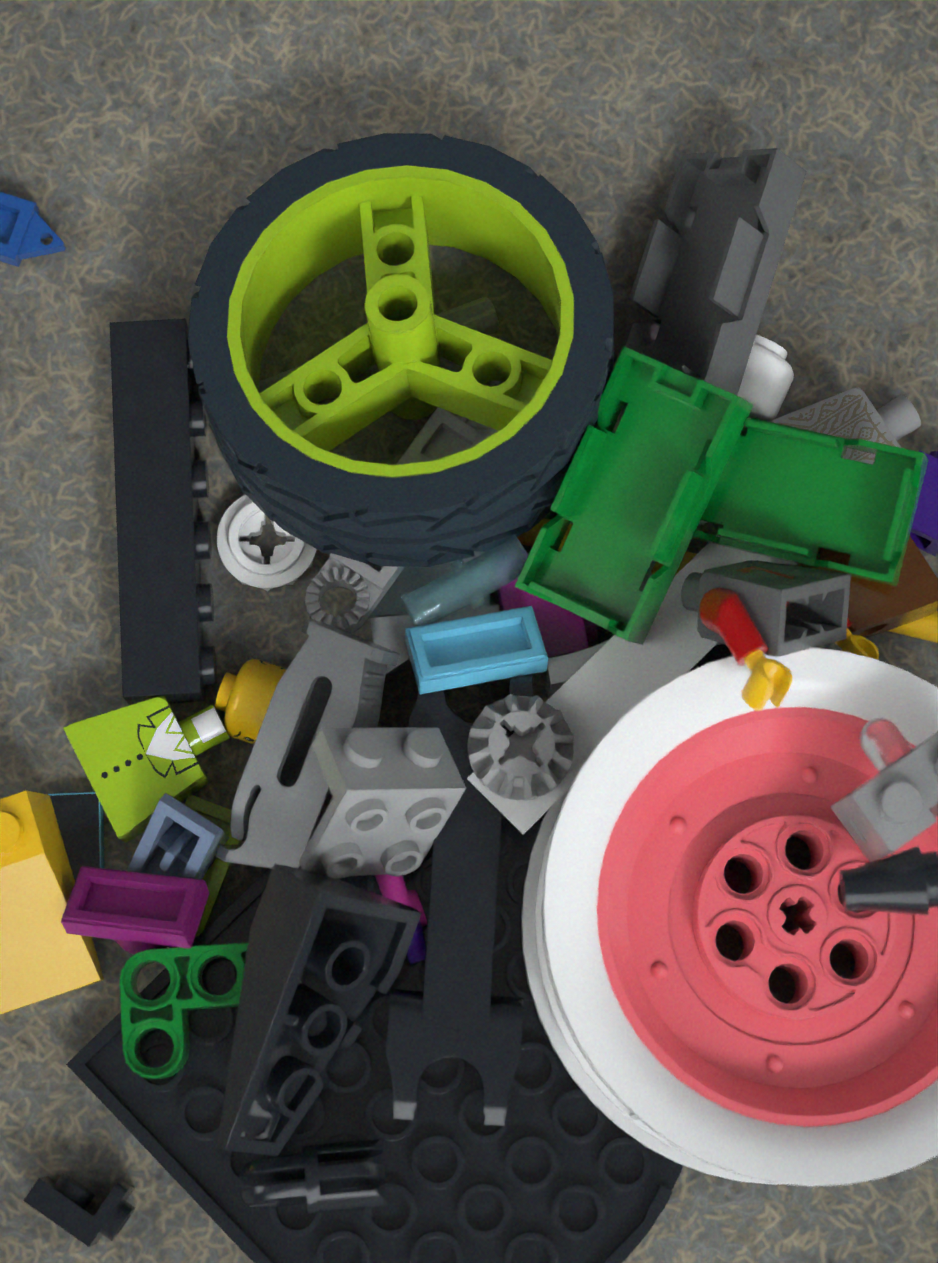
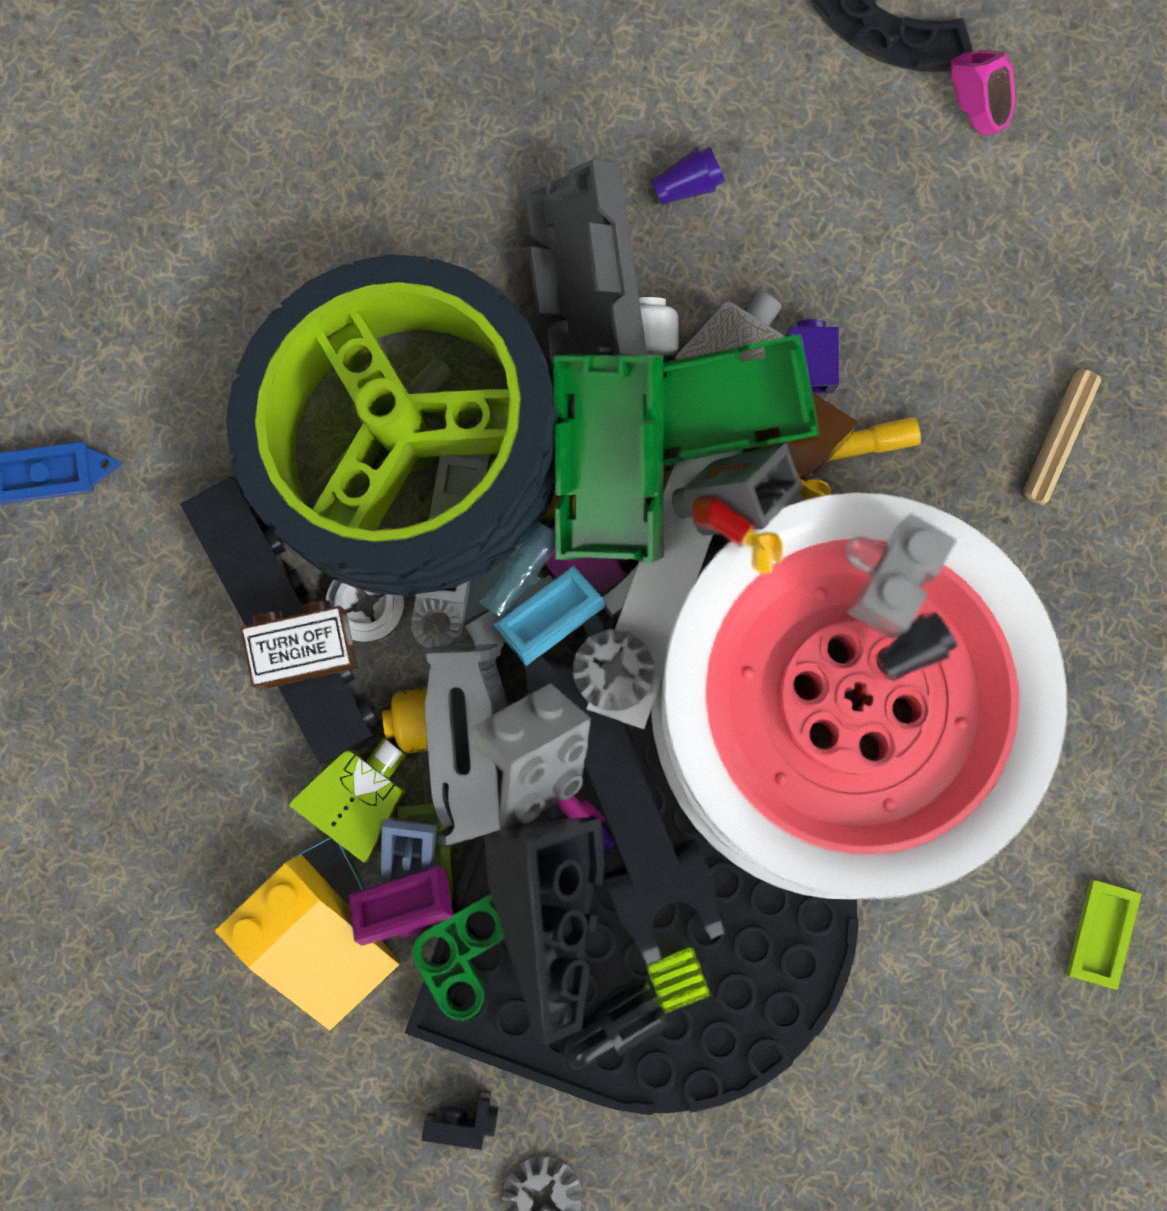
camera: 20 degrees left, 5 degrees up
none -> brick [240,600,358,690]
none -> clear neon green tile [646,947,711,1014]
none -> dark purple cone [651,146,726,206]

